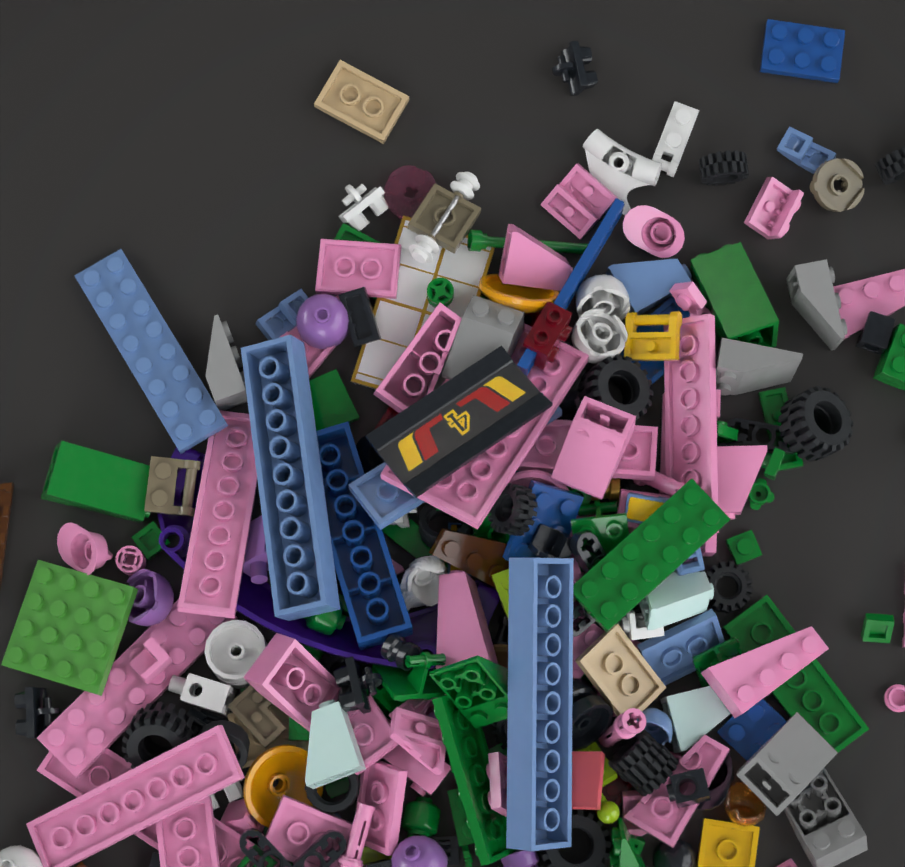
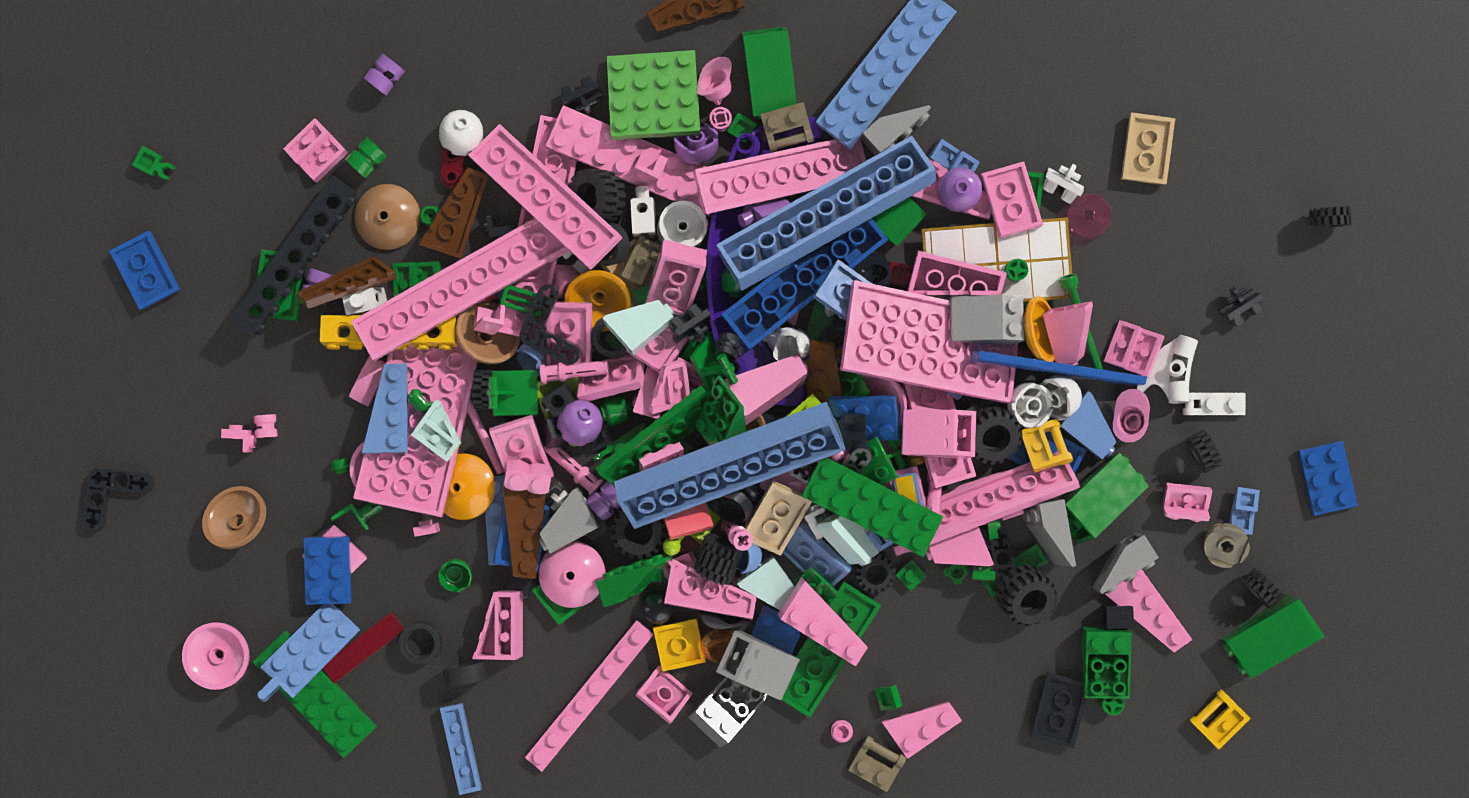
camera: 75 degrees right, 10 degrees up
black plate [339,287,381,347] -> none
black hinge [366,345,553,498] -> none
dark tan plate [408,172,481,263] -> none
black tyre [488,483,538,536] -> none
dark red bracket [523,302,572,370] -> none
black brick [666,768,711,808] -> none
bright pink plate [669,282,711,317] -> none

